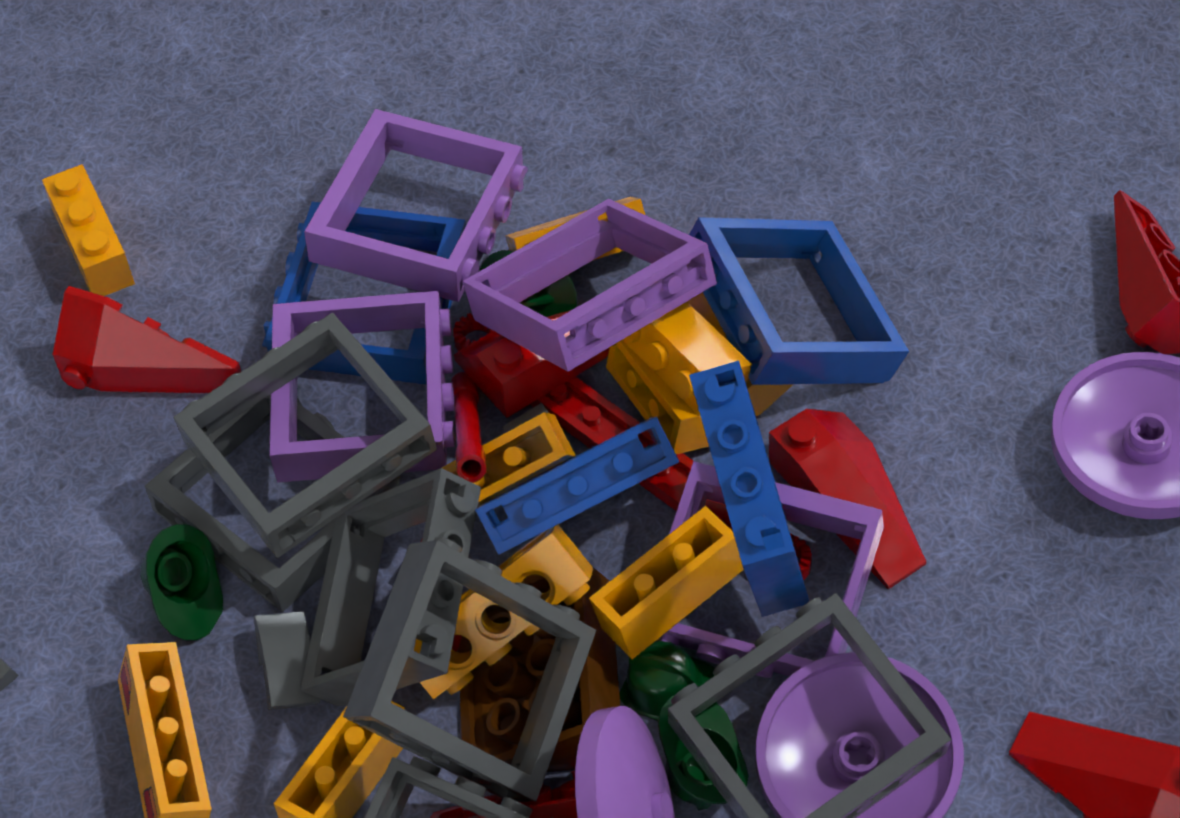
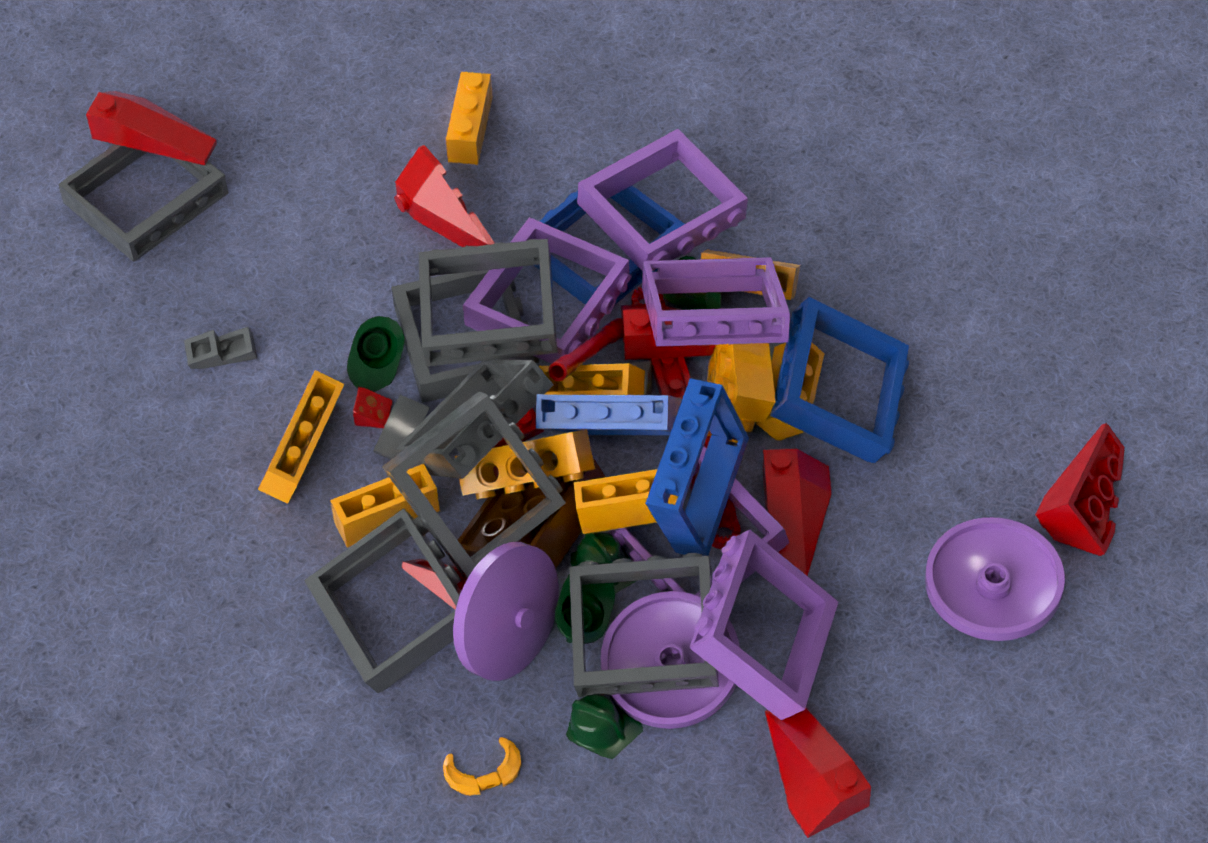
camera: 30 degrees right, 0 degrees up
none -> red slope [353,387,393,428]
none -> medium lavender window [690,530,838,720]

